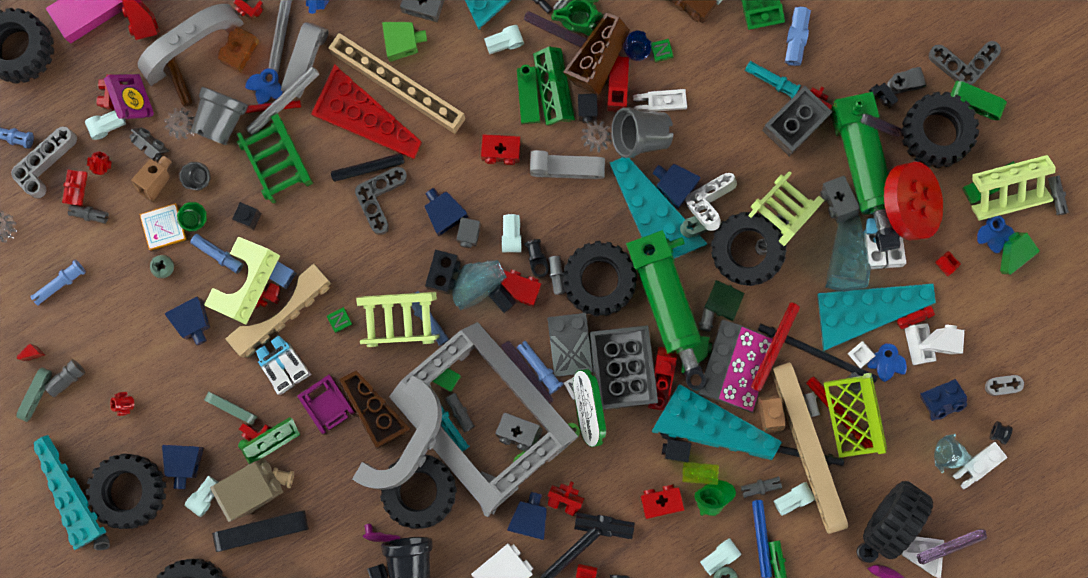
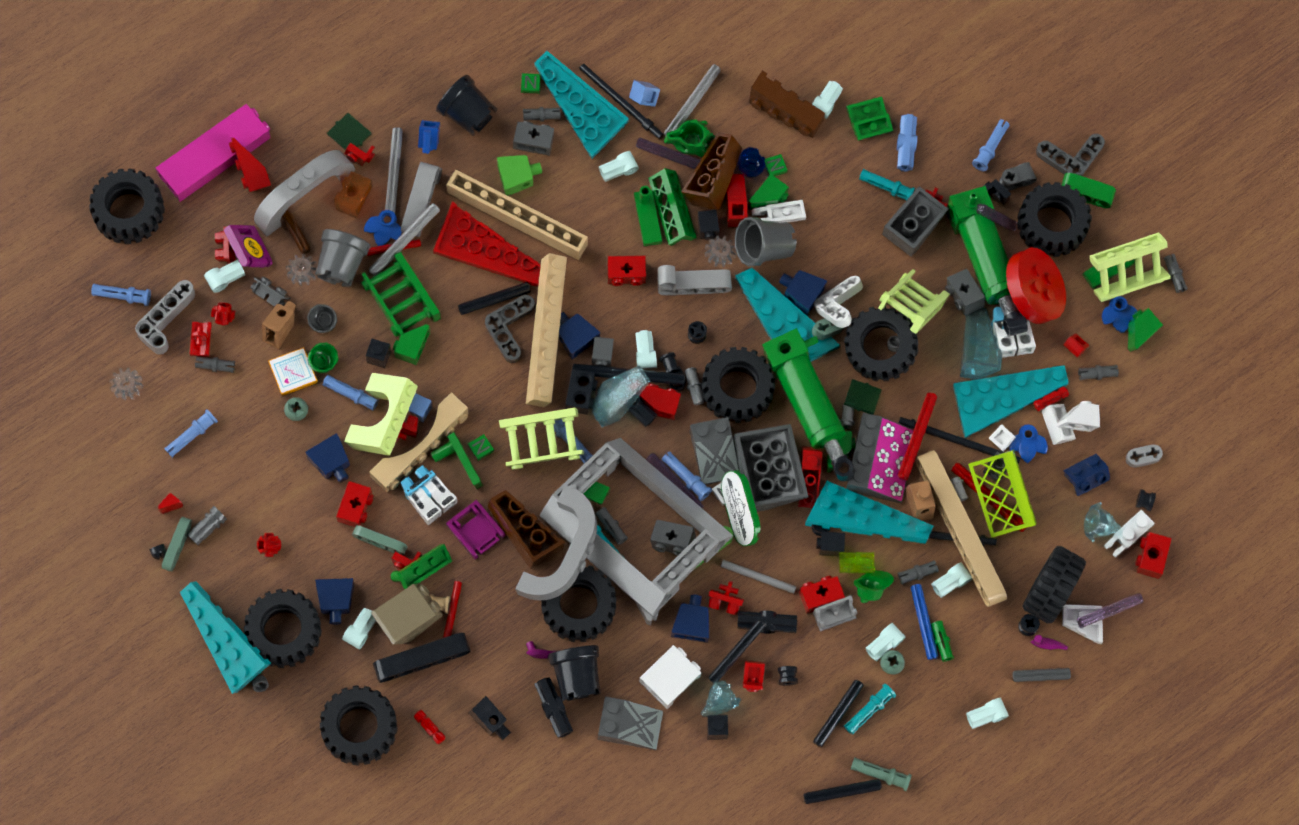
camera: 20 degrees left, 10 degrees down
none -> black hinge [149,544,166,560]
none -> red brick [336,481,374,527]
none -> green slope [392,324,430,365]
none -> green piece [430,433,484,489]
none -> red bar [443,581,462,638]
none -> tan brick [526,253,567,408]
none -> black axle [572,363,685,385]
none -> black wheel [688,321,707,344]
none -> light grey bar [721,560,796,594]
none -> green slope [748,174,789,210]
none -> light grey hinge [813,596,857,632]
none -> medium blue pin [972,119,1010,171]
none -> dark grey pin [1078,365,1119,381]
none -> red brick [1135,532,1172,579]

